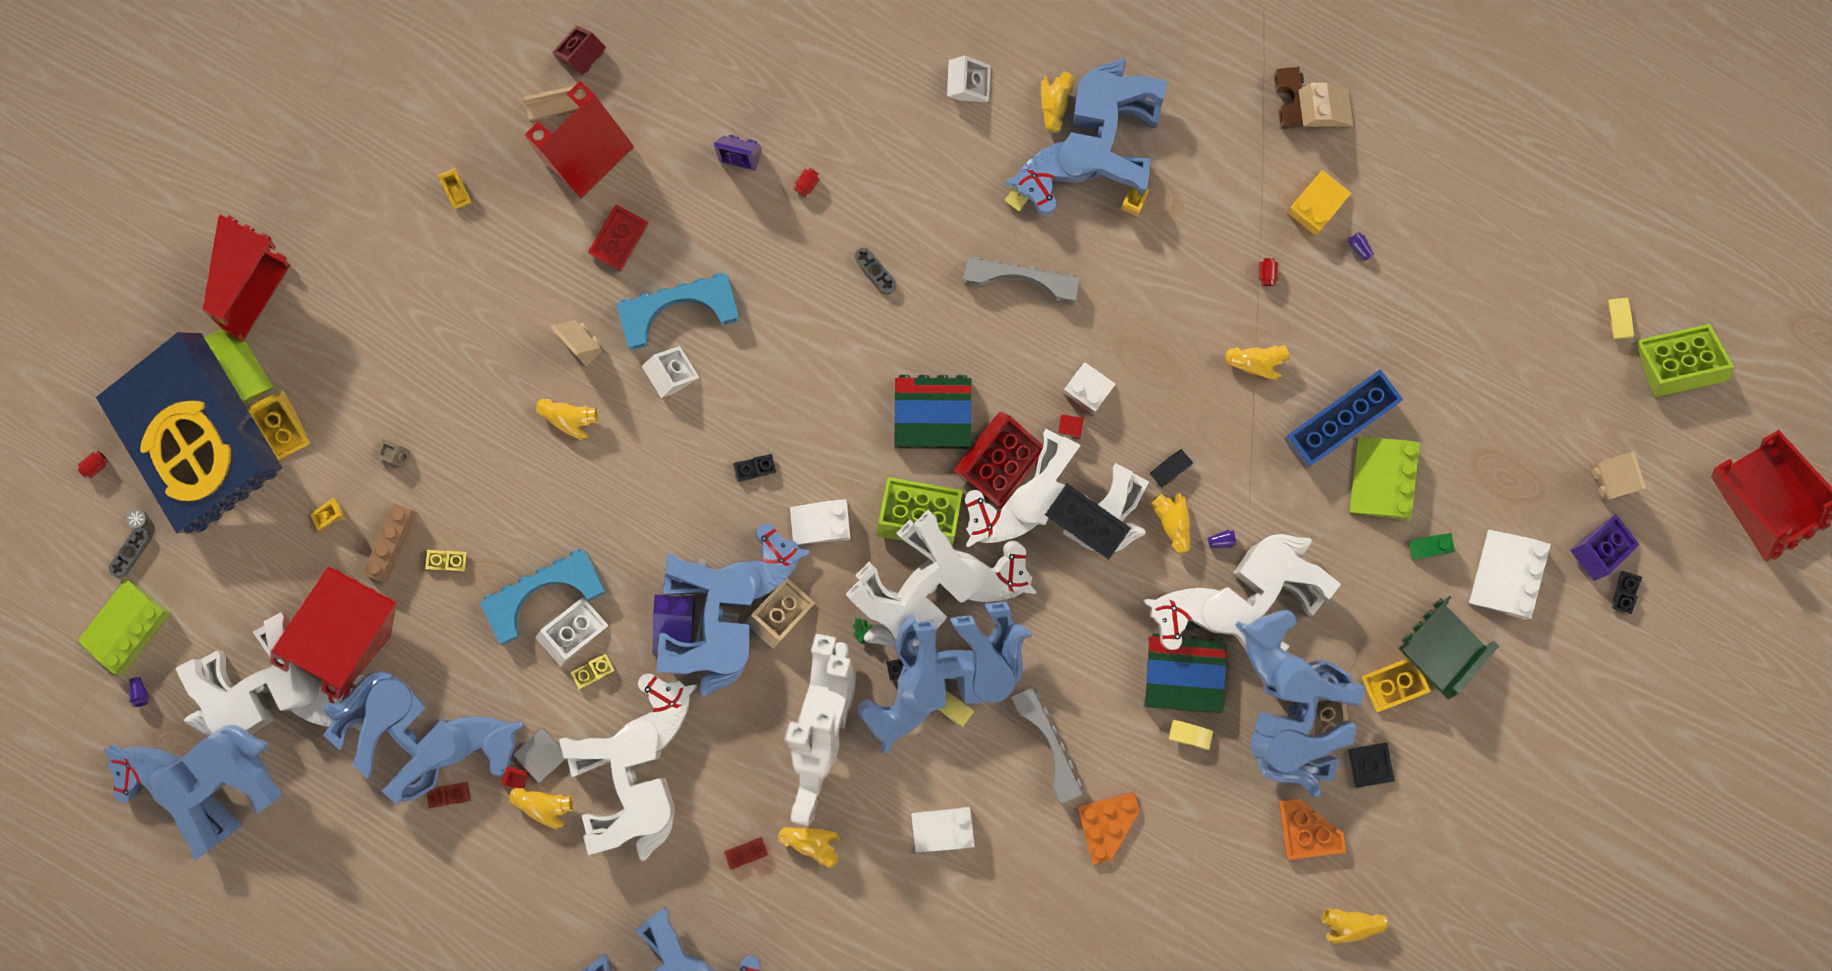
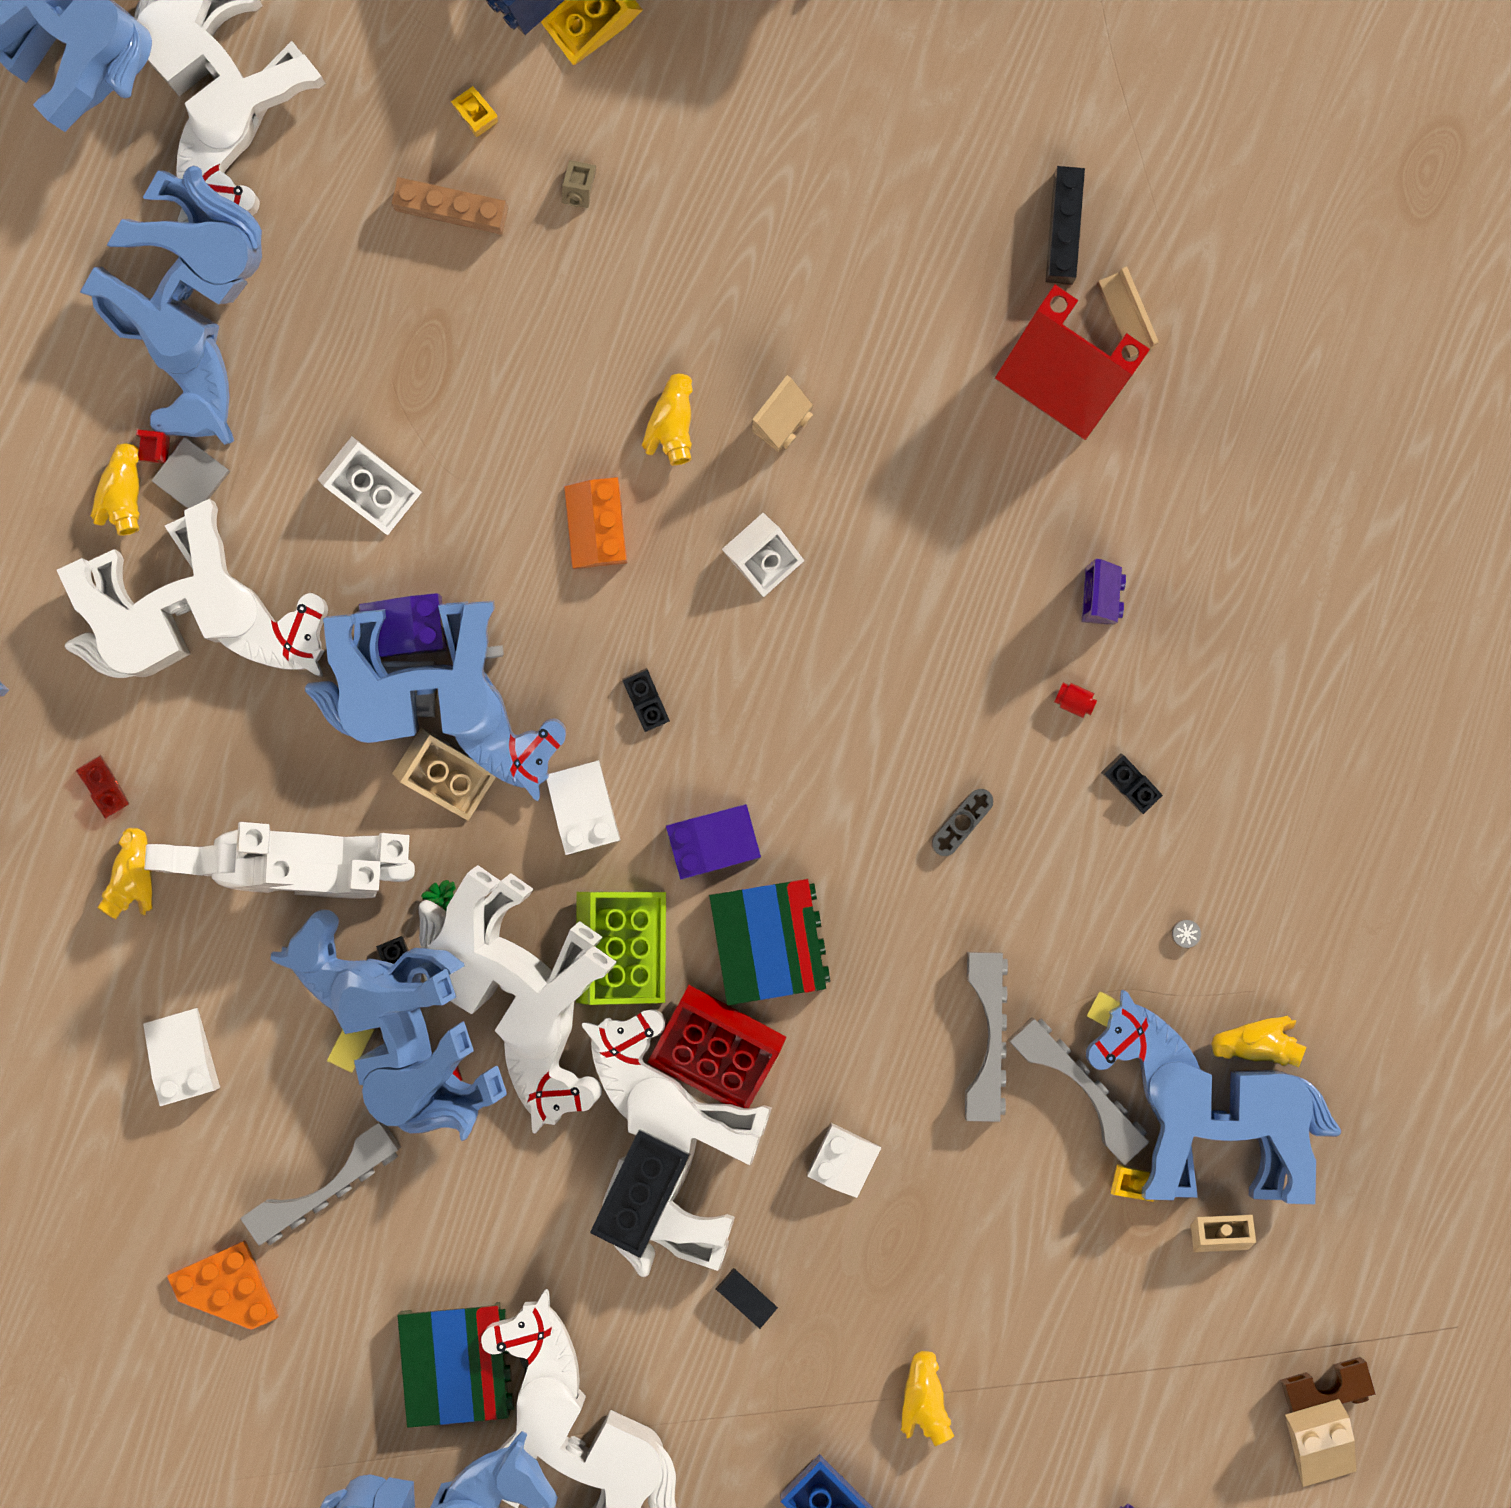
camera: 80 degrees right, 5 degrees up
red windscreen [270,566,397,700] -> none
light yellow slope [425,550,466,572] -> none
clear red slope [426,782,471,809] -> none
yellow slope [438,168,472,209] -> none
dark azure arch [480,549,607,645] -> none
dark red slope [553,25,607,75] -> none
light yellow slope [570,654,615,690] -> none
red plate [587,204,649,272] -> none
dark azure arch [617,273,740,351] -> none
white slope [947,56,991,102] -> none
red panel [1058,414,1084,439] -> none
yellow animal [1150,493,1191,554] -> none
light yellow slope [1169,720,1213,750] -> none
dark purple cone [1208,529,1237,548] -> none
red brick [1259,258,1279,286] -> none
yellow slope [1287,170,1351,236] -> none
none -> orange slope [564,477,627,569]
none -> dark purple slope [666,804,761,880]
none -> light grey arch [1008,1017,1149,1165]
none -> black brick [1045,166,1085,285]
none -> black slope [1101,753,1163,814]
none -> light grey tile [1172,920,1201,948]
none -> tan brick [1191,1215,1256,1252]

